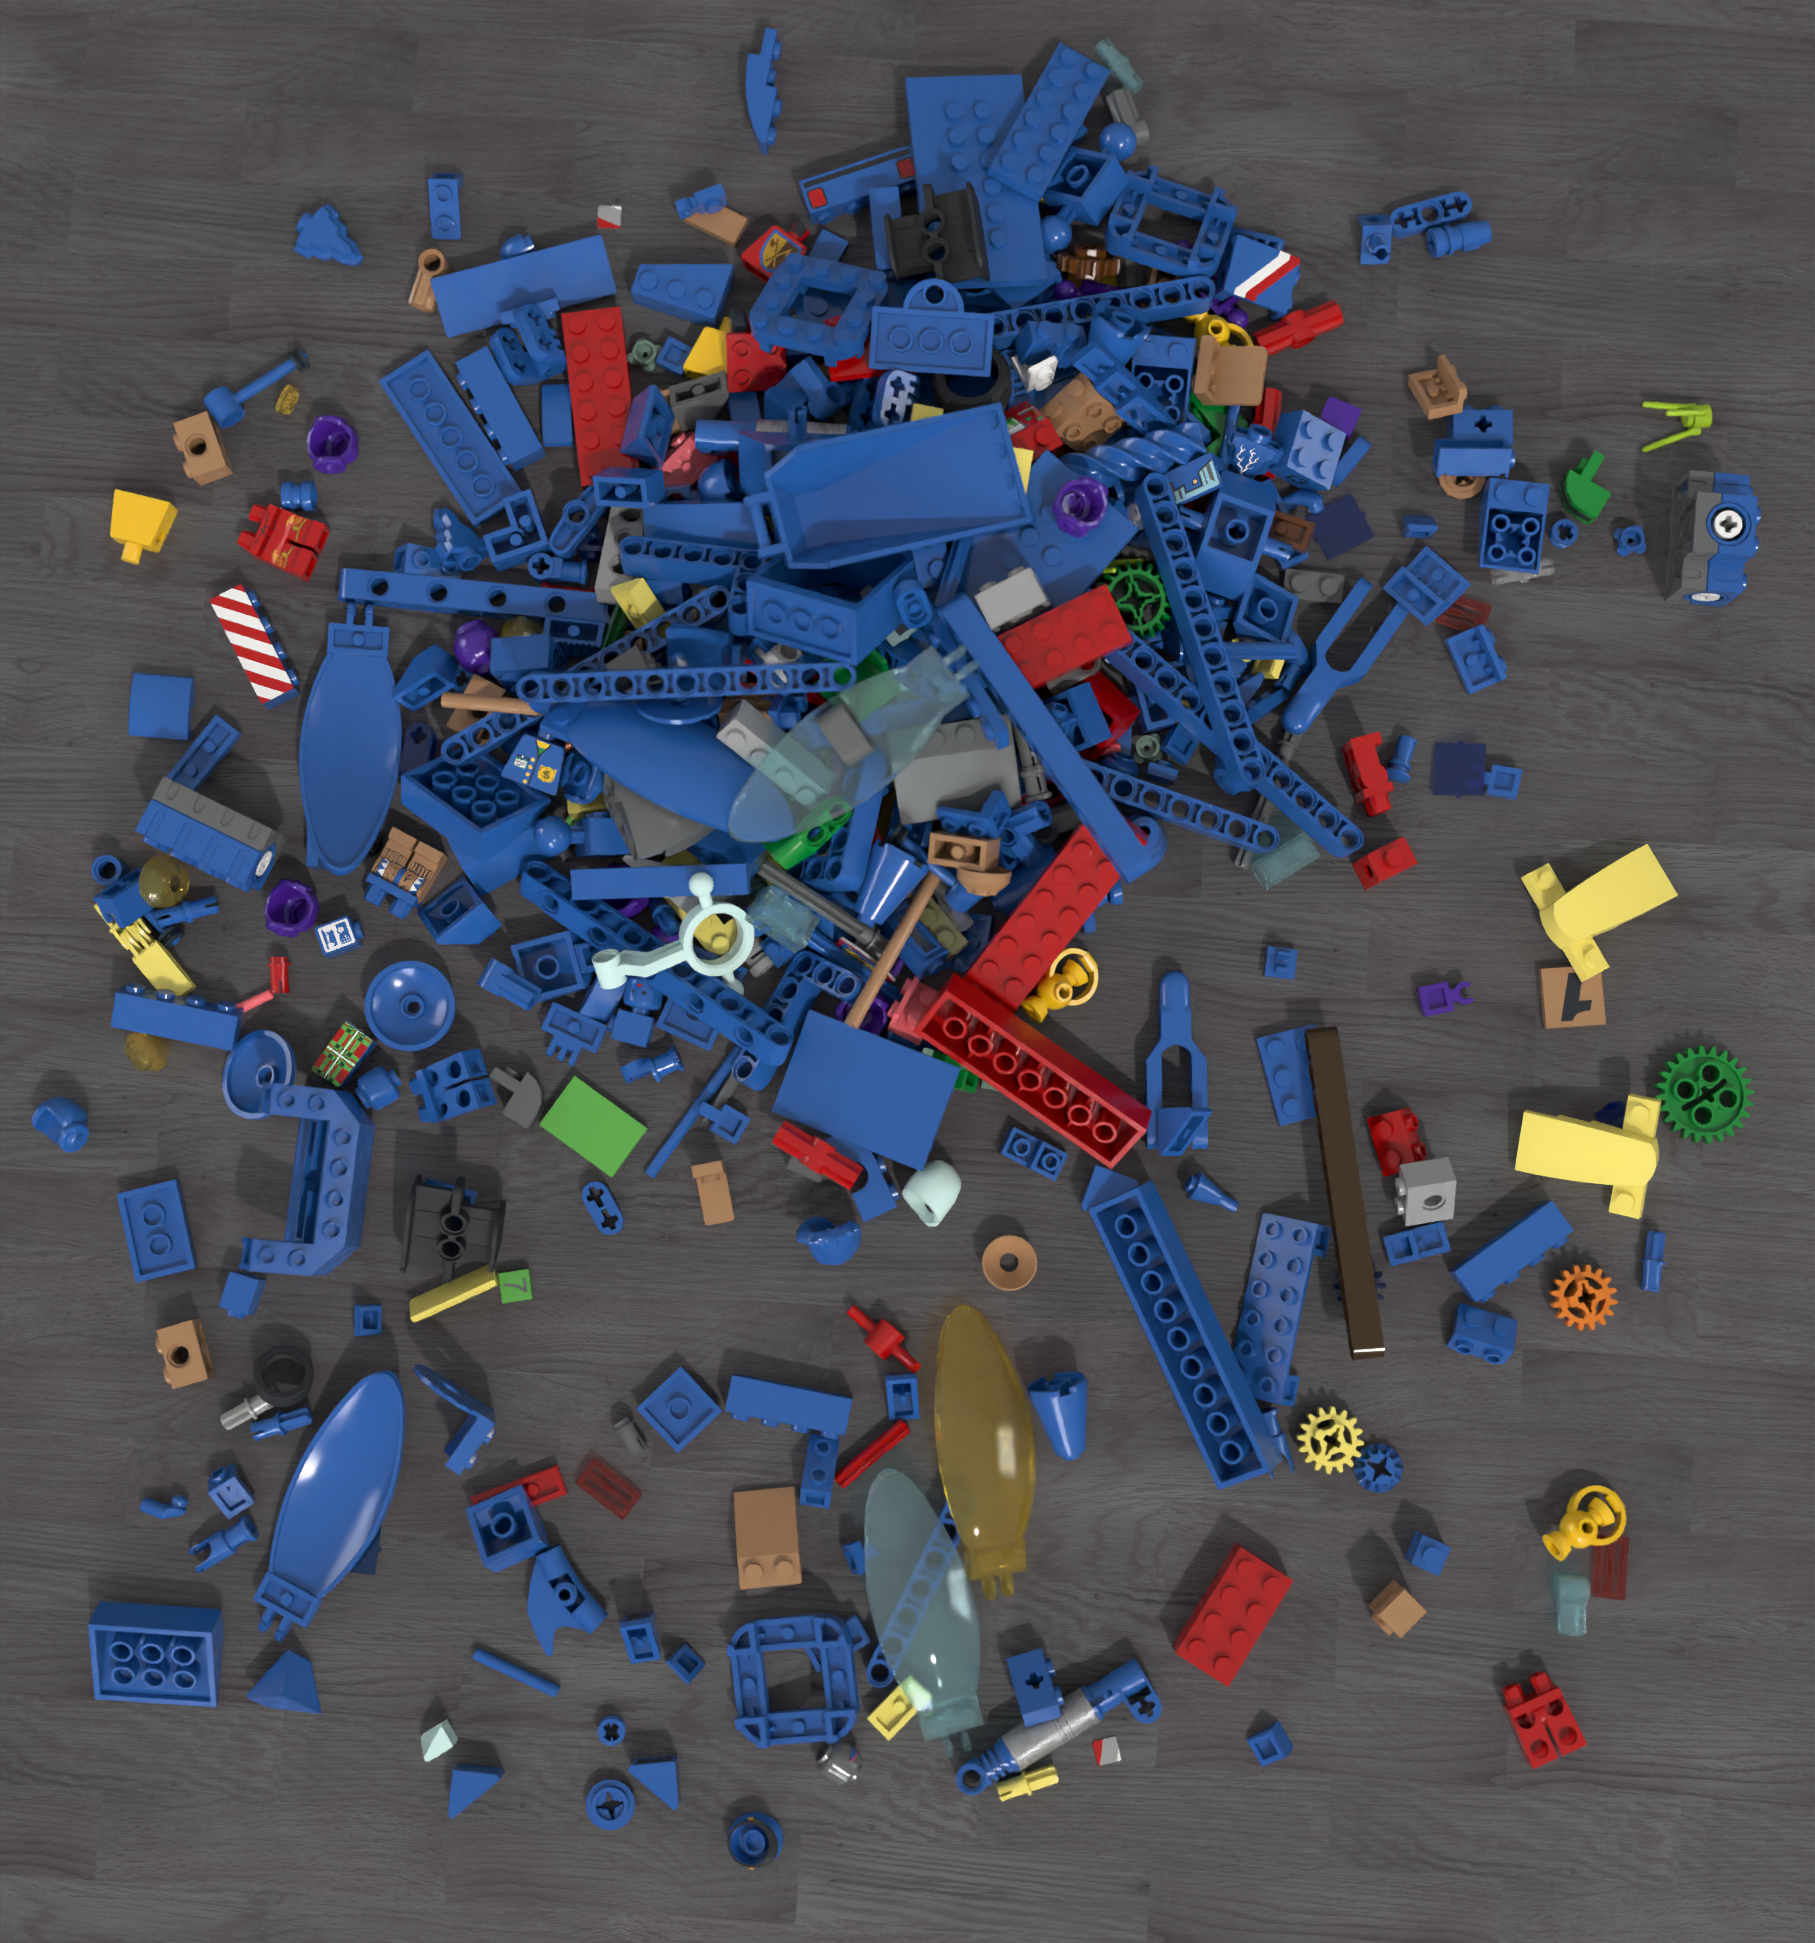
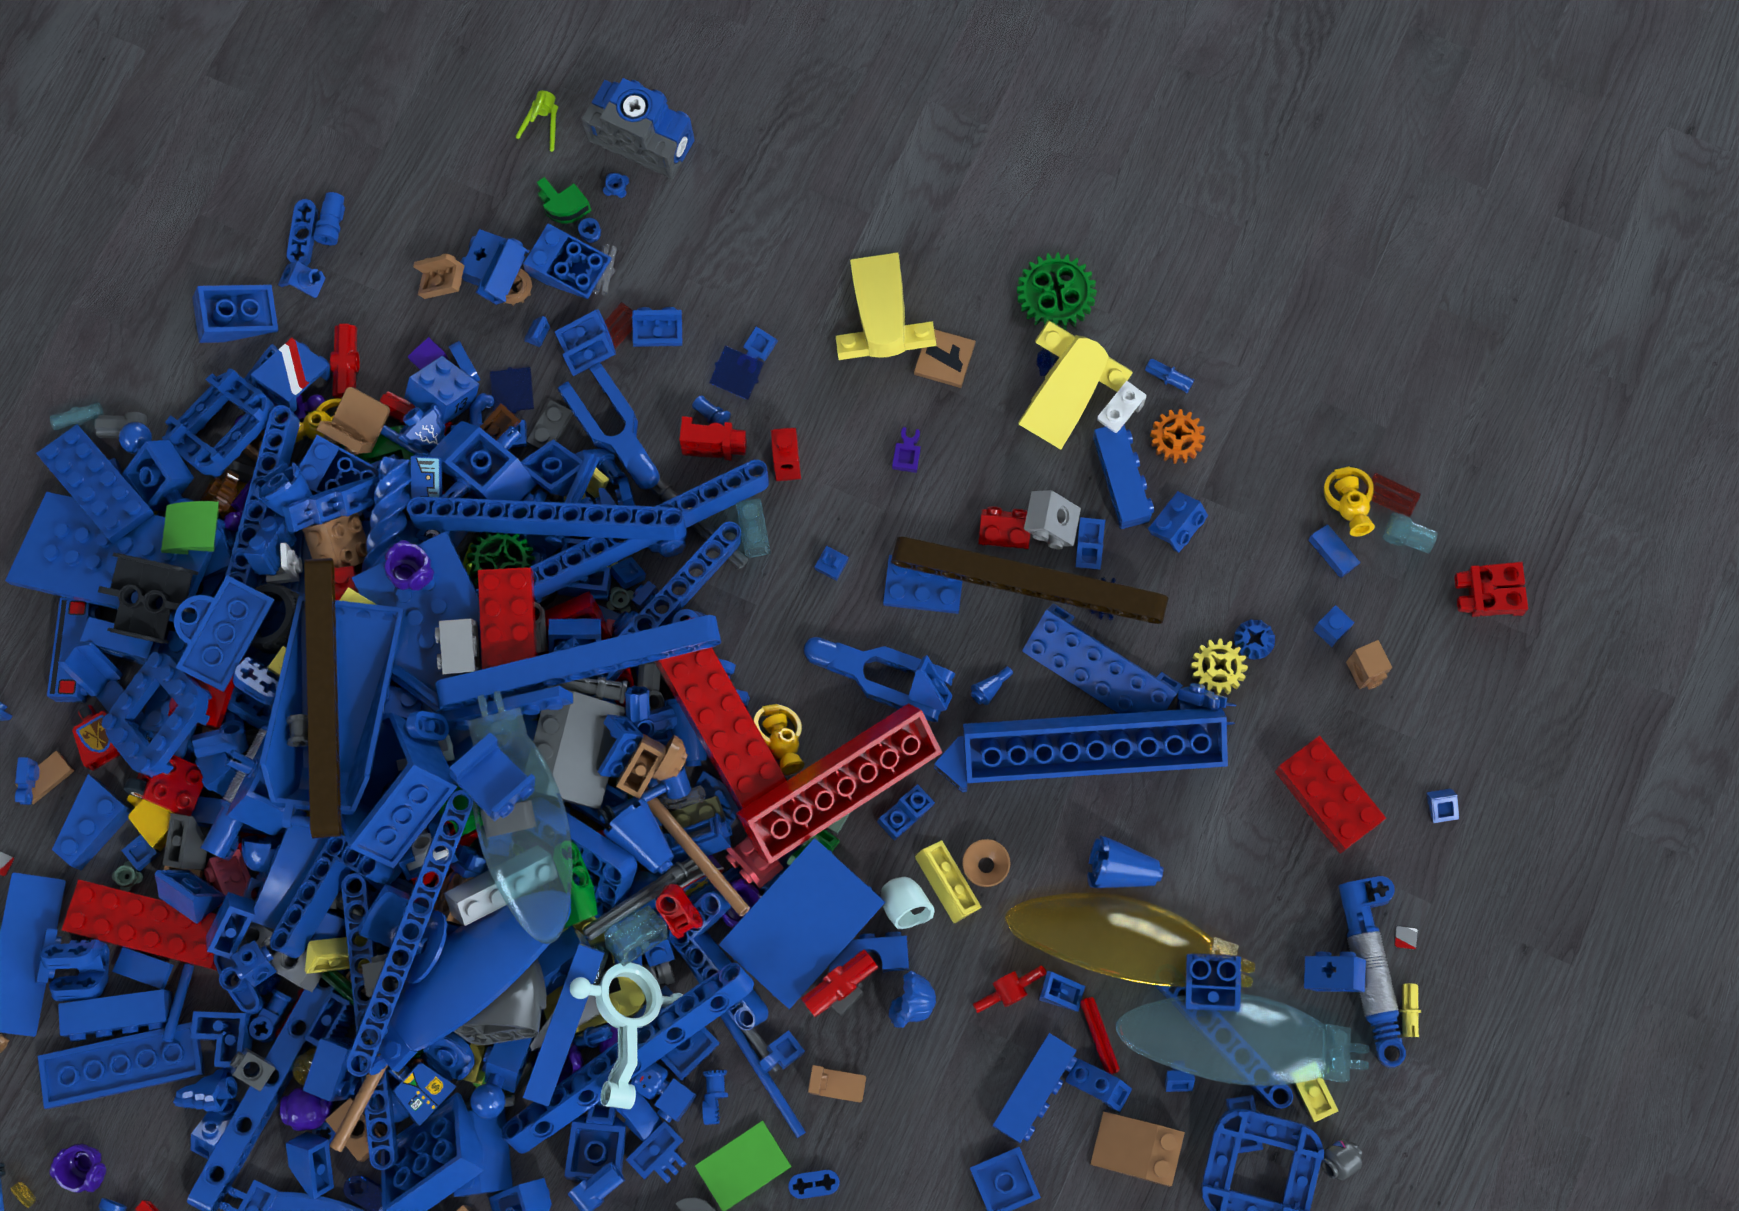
camera: 65 degrees left, 10 degrees down
none -> blue panel [58,641,123,697]
none -> bright green slope [161,501,219,554]
none -> blue bar [162,964,194,1042]
none -> blue slope [192,285,278,343]
none -> dark grey brick [230,1048,275,1091]
none -> blue brick [231,940,277,987]
none -> dark grey bush [286,714,308,747]
none -> dark brown beam [304,558,341,839]
none -> blue panel [449,733,535,822]
none -> red piece [656,884,703,939]
none -> light yellow slope [915,840,982,923]
none -> white bracket [1097,381,1147,433]
none -> blue plate [1177,683,1227,710]
none -> blue slope [1185,954,1241,1012]
none -> blue slope [1308,525,1361,578]

